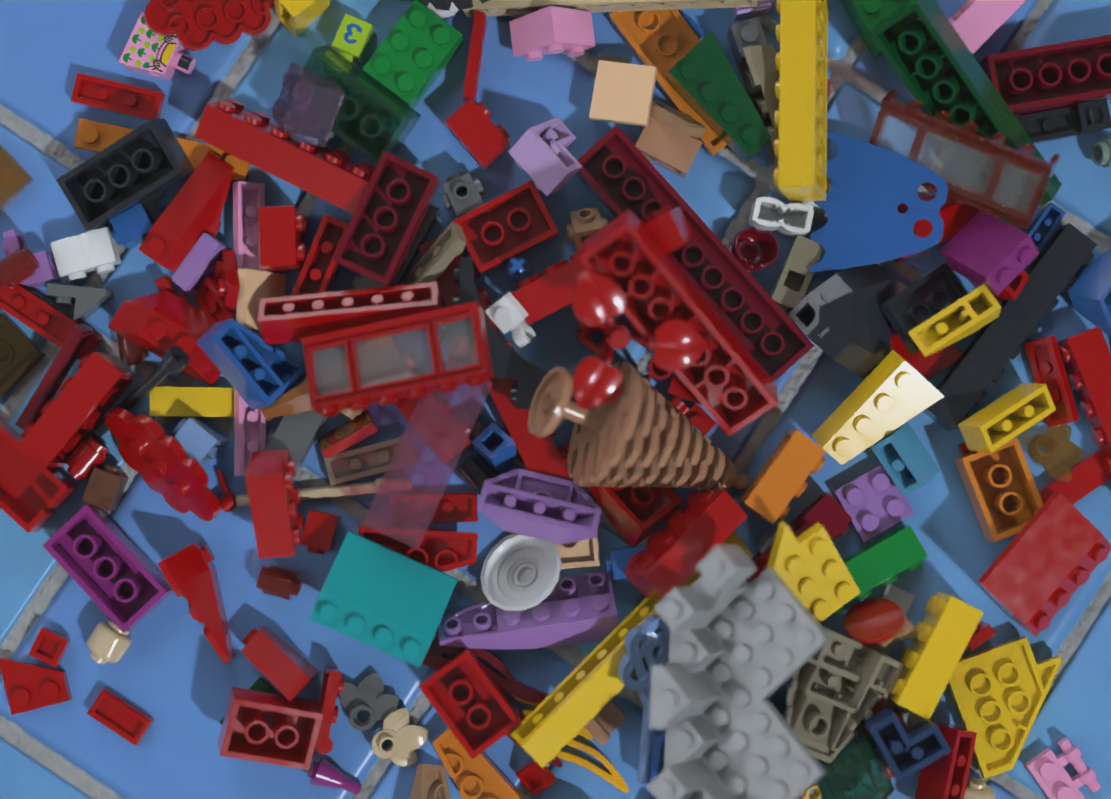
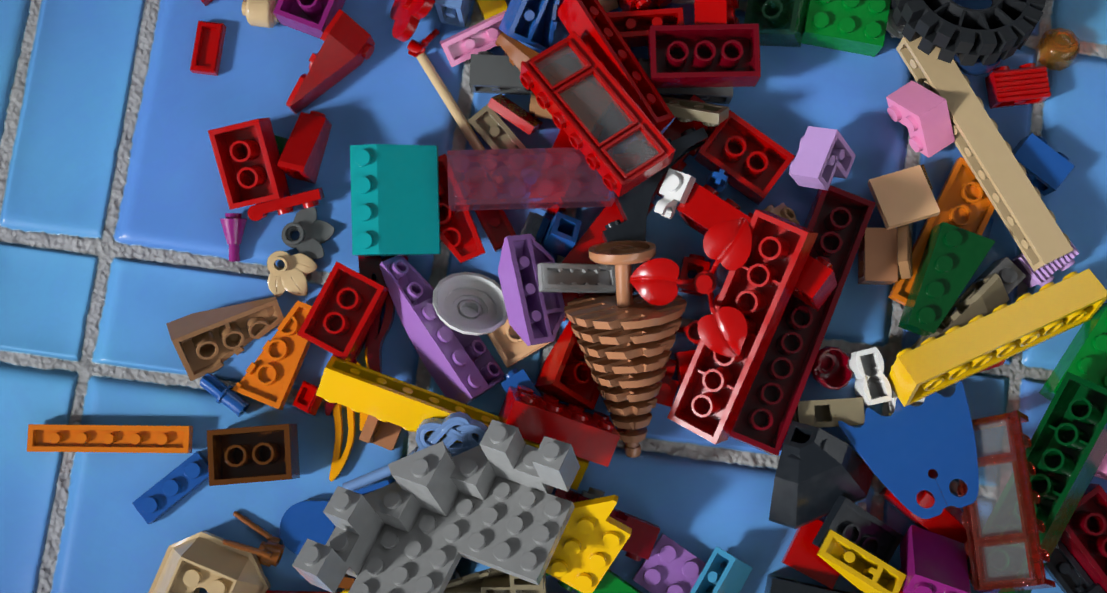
camera: 75 degrees right, 5 degrees down
red brick [245,449,305,559] -> none
clear red brick [256,565,303,601] -> none
red brick [301,509,341,555] -> none
dark grey brick [441,172,485,218] -> none
red brick [444,99,511,170] -> none
red tile [462,11,487,104] -> none
orange brick [738,430,826,524] -> none
wedge [812,350,944,465] -> none
none -> light grey plate [537,263,616,293]

